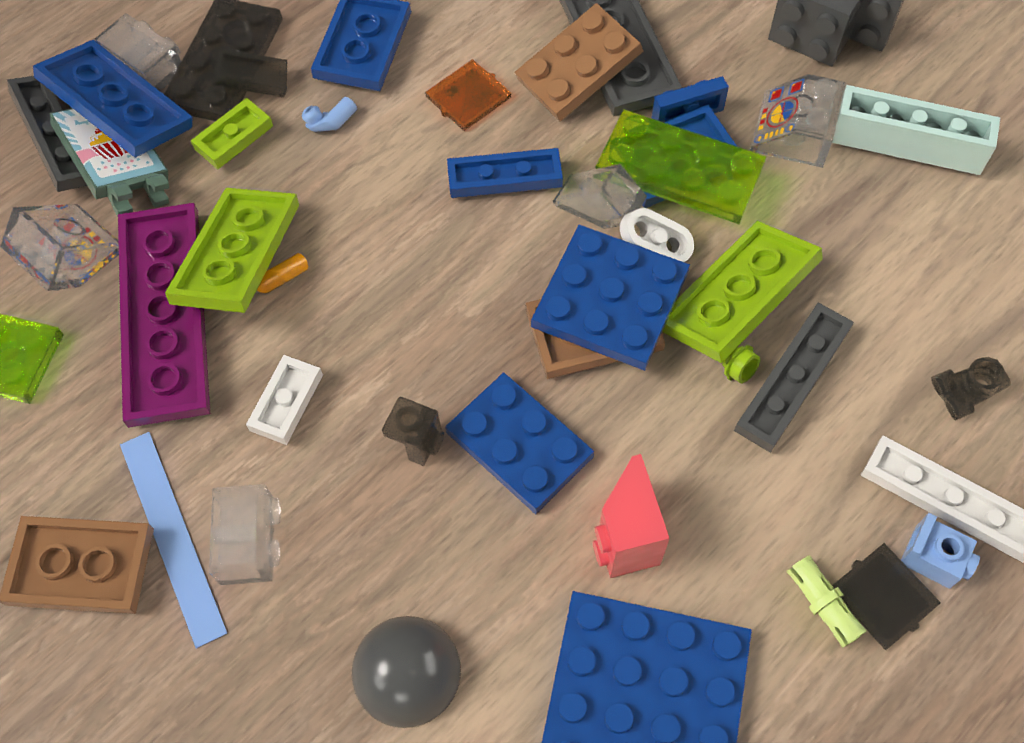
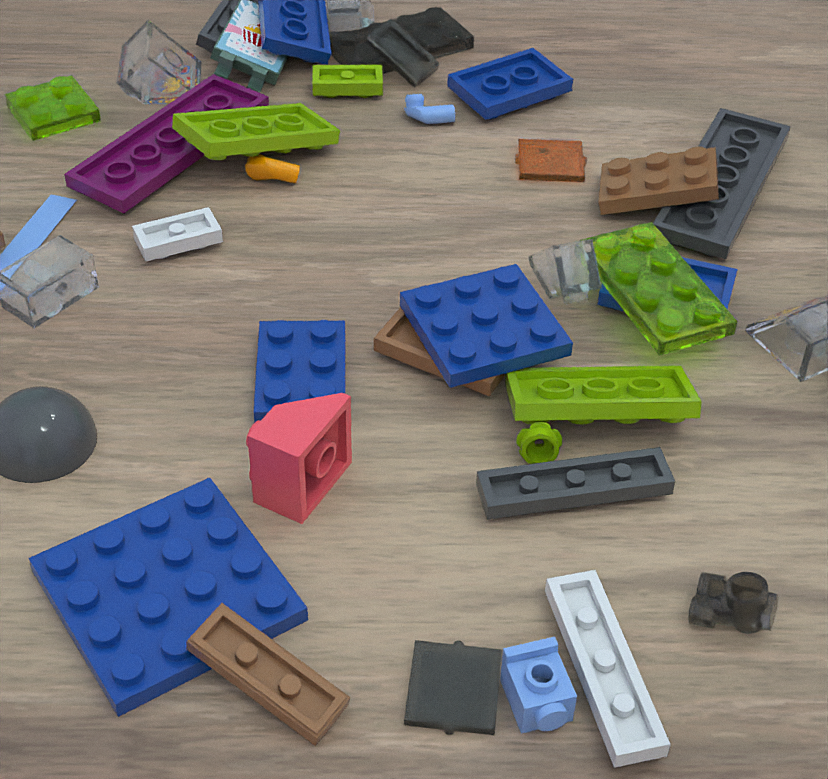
camera: 40 degrees right, 20 degrees down
clear smoke bracket [382,397,444,466] -> none
blue plate [447,148,563,198] -> none
white plate [620,208,694,262] -> none
blue plate [651,76,729,126] -> none
yellowish green pin [787,555,867,648] -> none
none -> medium nougat tile [186,603,351,746]

